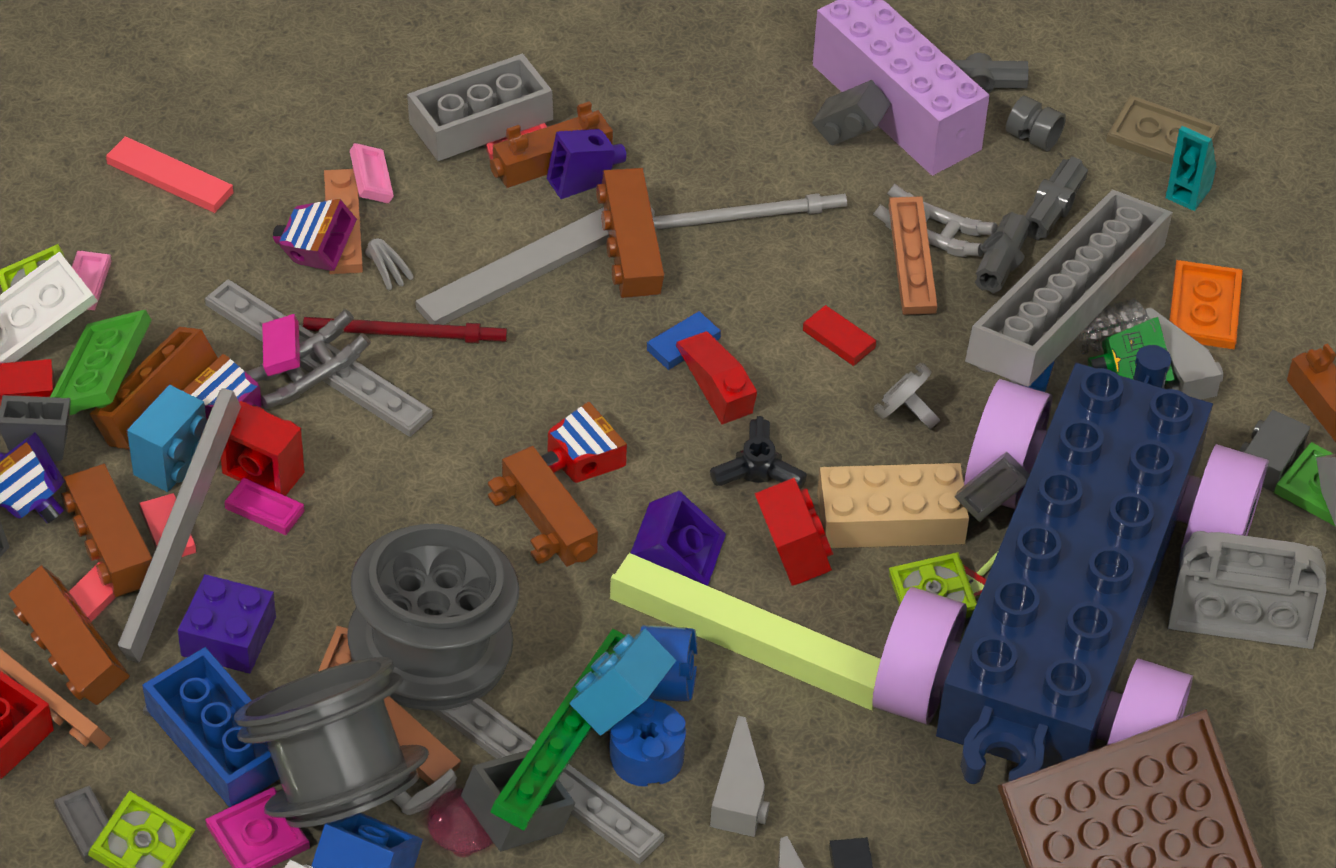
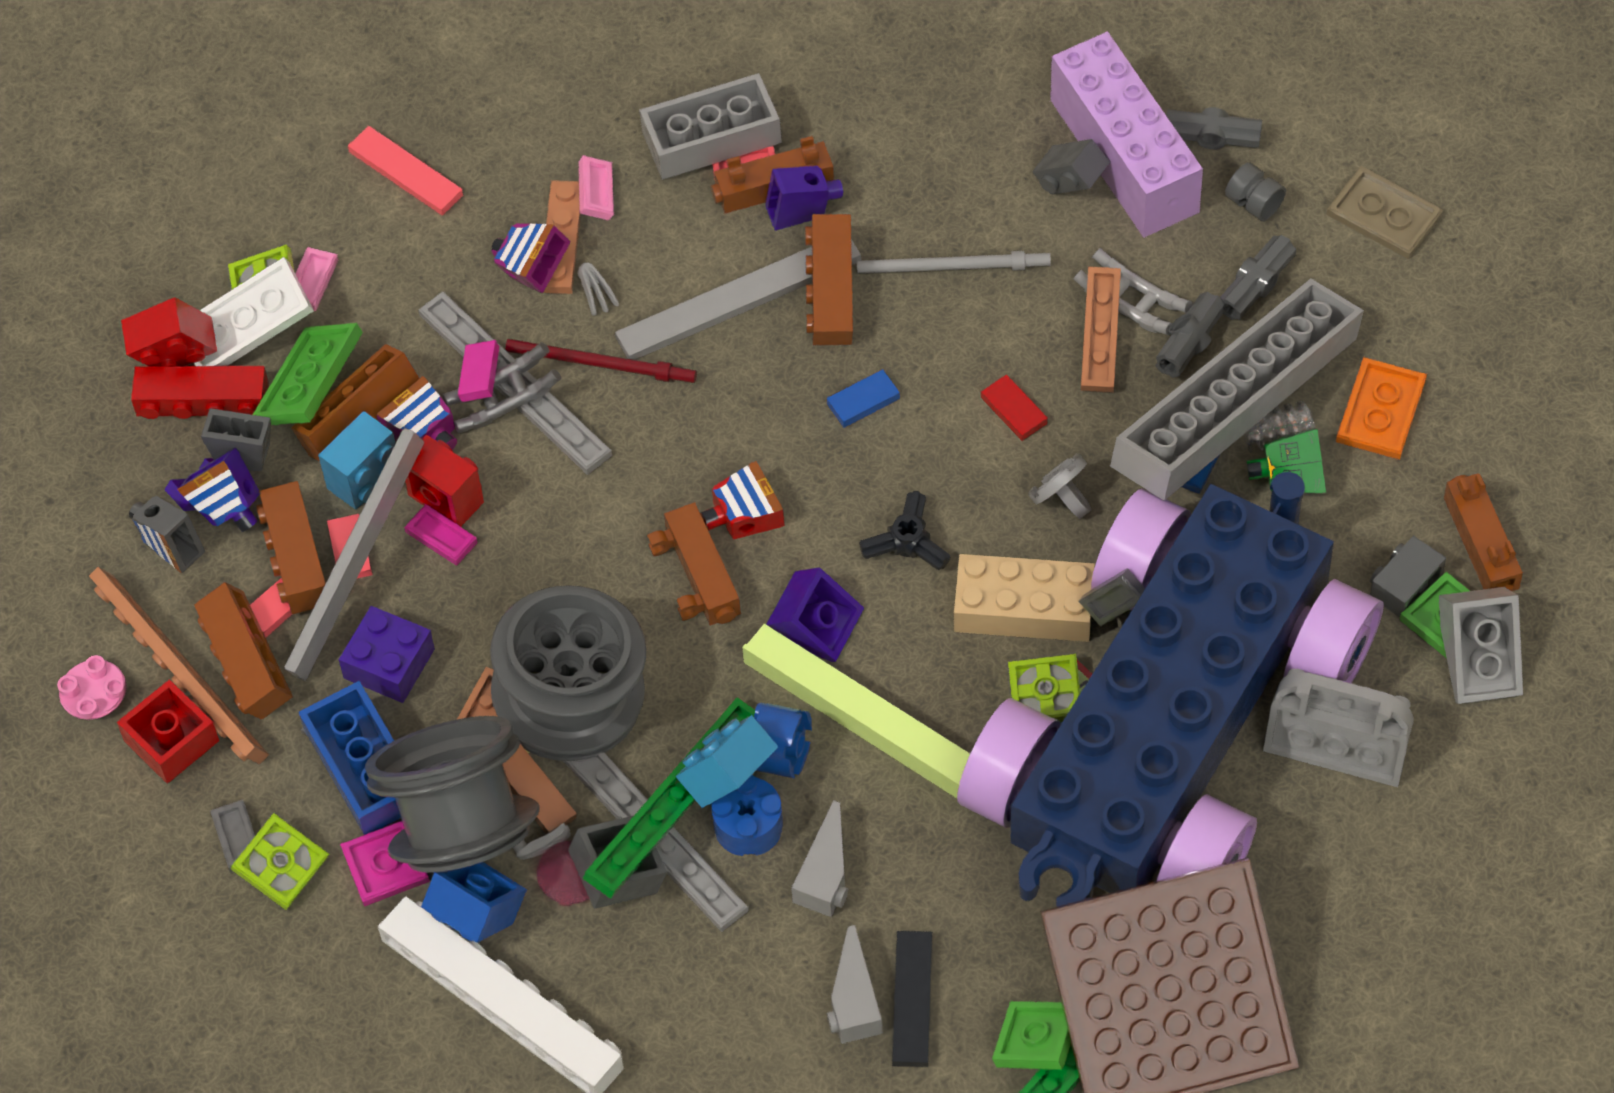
camera: 15 degrees right, 10 degrees up
red slope [676,331,757,425] -> none
red brick [754,477,833,586] -> none
light grey slope [1142,308,1223,400] -> none
teal slope [1165,126,1216,211] -> none

